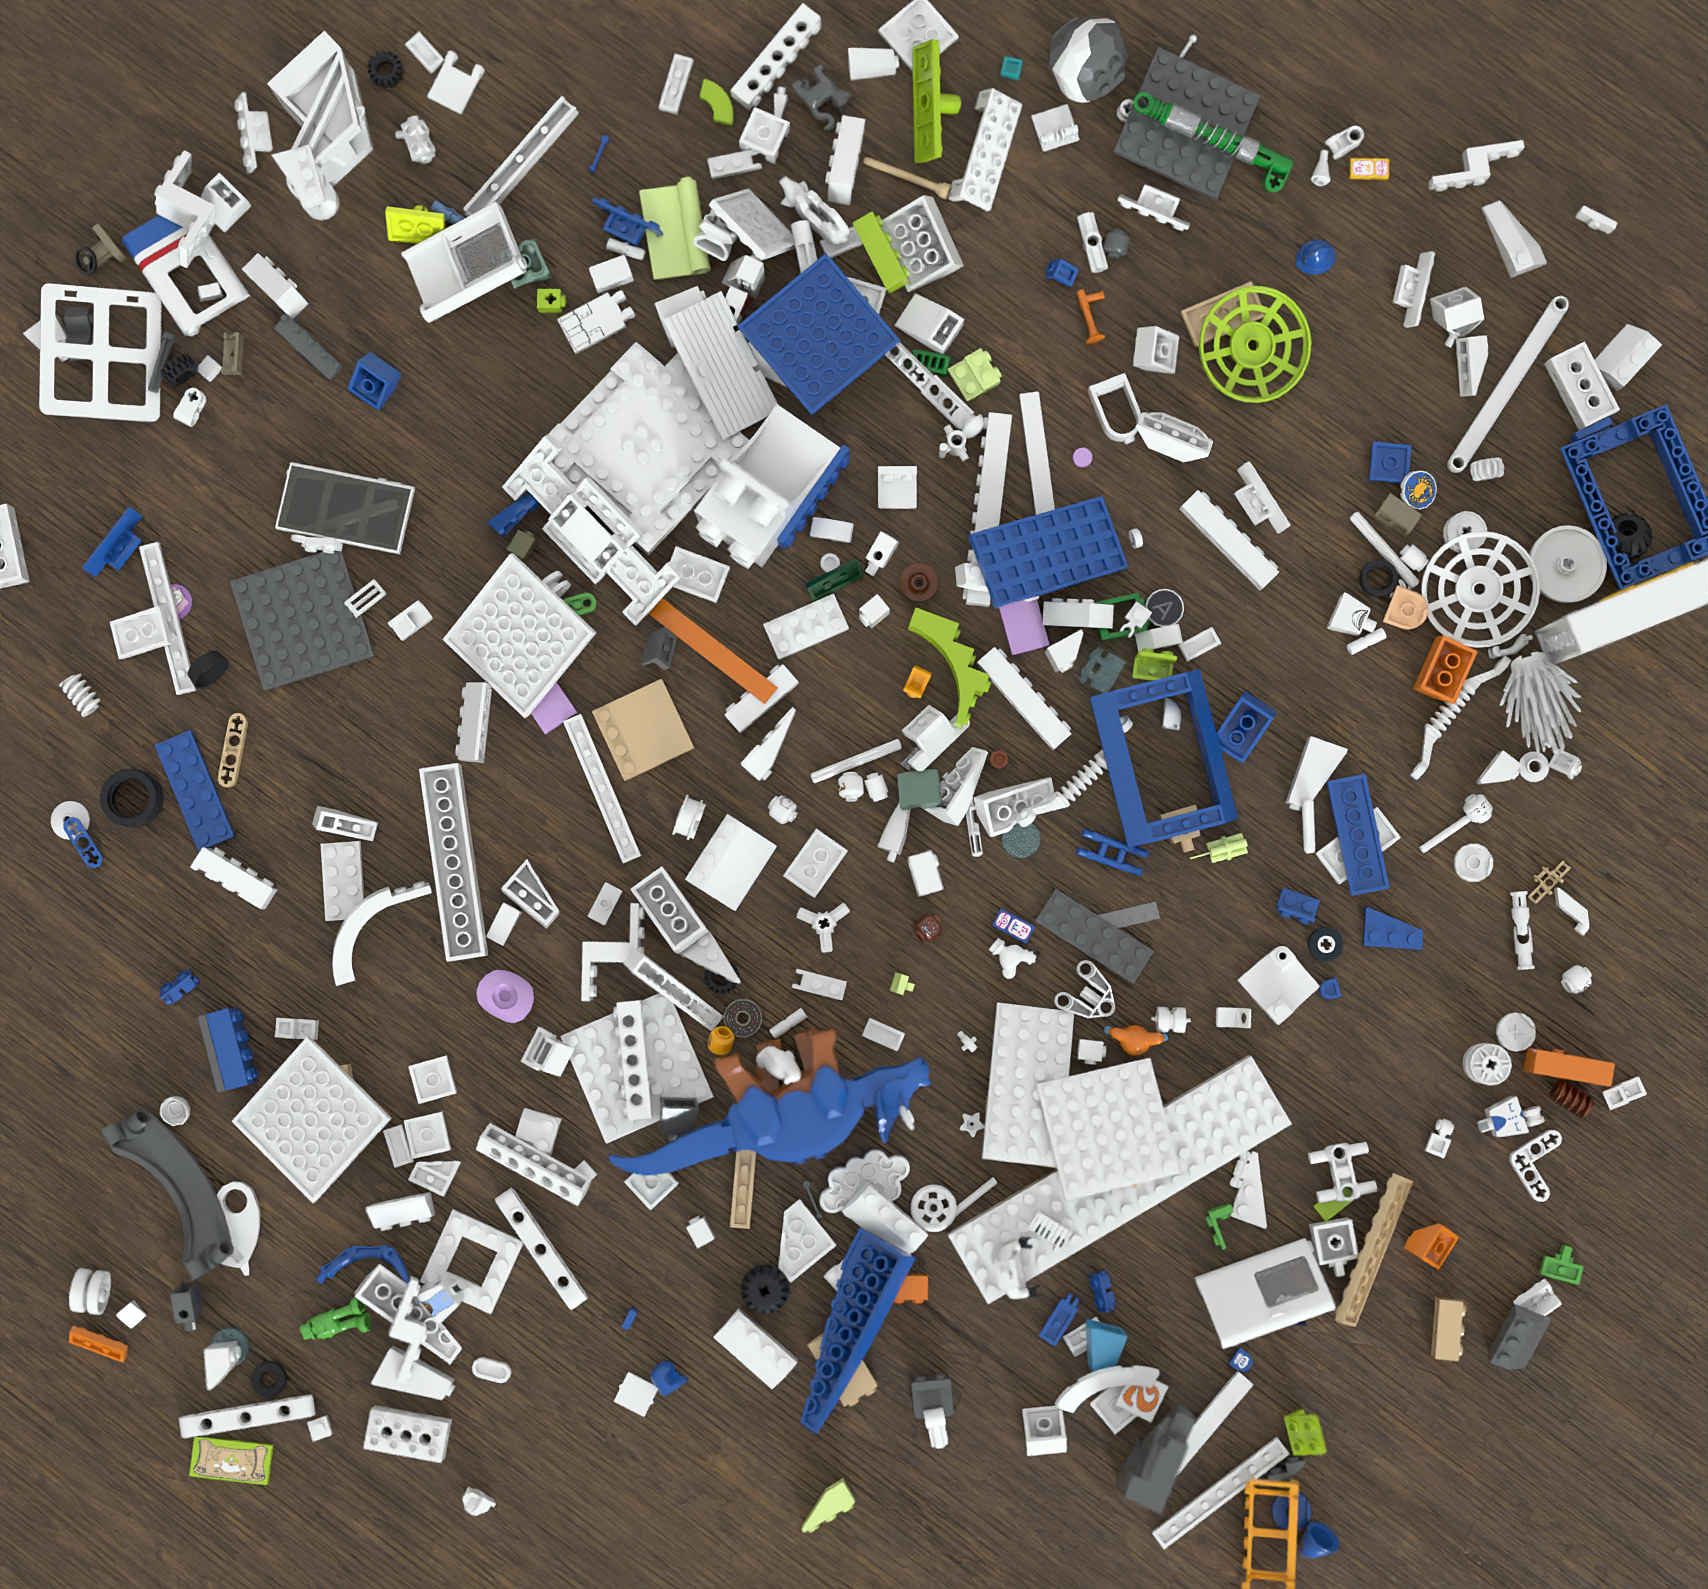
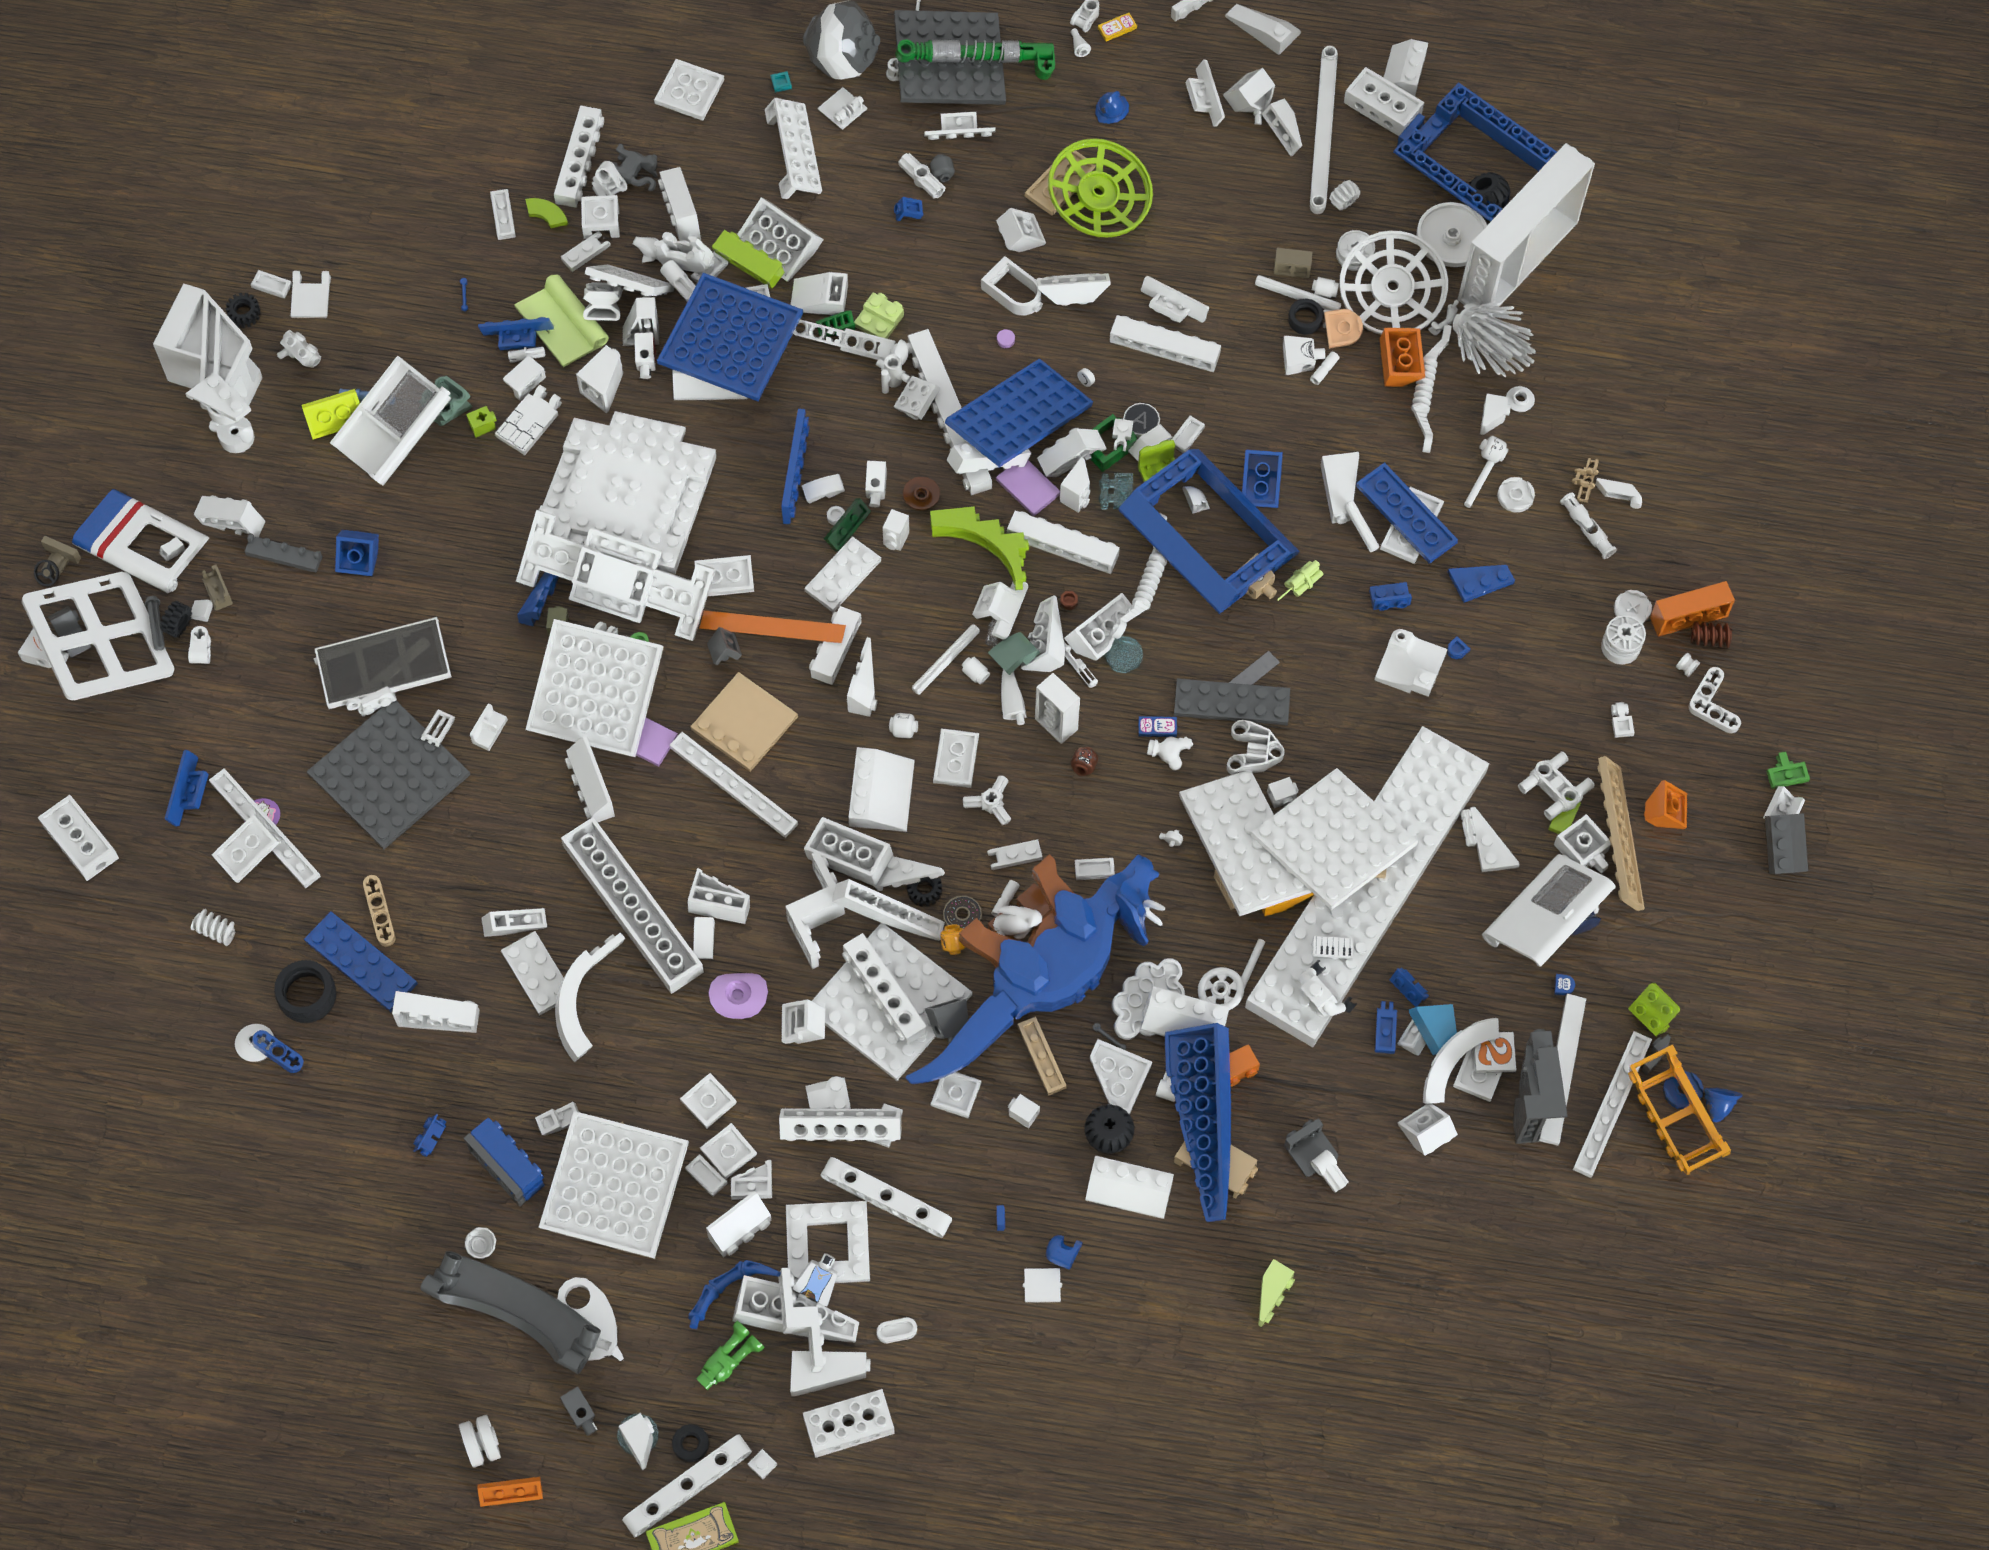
camera: 30 degrees left, 20 degrees down
white slope [116,1300,147,1329] -> none
white bracket [154,150,215,268] -> none
black tyre [187,650,229,688] -> none
white slope [201,173,251,232] -> none
white bracket [235,93,272,173] -> none
white piece [462,1487,496,1516] -> none
white tile [463,96,579,217] -> none
white plate [587,882,623,925] -> none
white door [662,291,778,440] -> none
white wheel [672,794,706,840] -> none
white arch [694,405,840,569] -> none
white head [838,772,864,802] -> none
white slope [848,48,899,80] -> none
tan piece [864,157,951,199] -> none
white bracket [878,466,917,509] -> none
yellowish green tile [890,972,915,995] -> none
light orange bracket [903,665,932,698] -> none
lime plate [912,39,961,164] -> none
white plate [960,1113,985,1137] -> none
white tile [1019,392,1055,515] -> none
orange piece [1076,289,1105,344] -> none
blue piece [1076,829,1149,876] -> none
orange piece [1104,1025,1168,1056] -> none
white wheel [1151,1007,1191,1033] -> none
bright green bracket [1205,1203,1234,1250] -> none
white bracket [1216,1007,1251,1028] -> none
black bush [1308,927,1343,962] -> none
blue plate [1368,442,1412,484] -> none
tile [1400,471,1437,509] -> none
tan brick [1431,1297,1466,1361] -> none
white torso [1477,1096,1529,1137] -> none
white bracket [1549,749,1582,779] -> none
white head [1561,965,1592,994] -> none
white slope [1602,1076,1647,1110] -> none
none -> white piece [595,161,627,196]
none -> white plate [894,376,940,420]

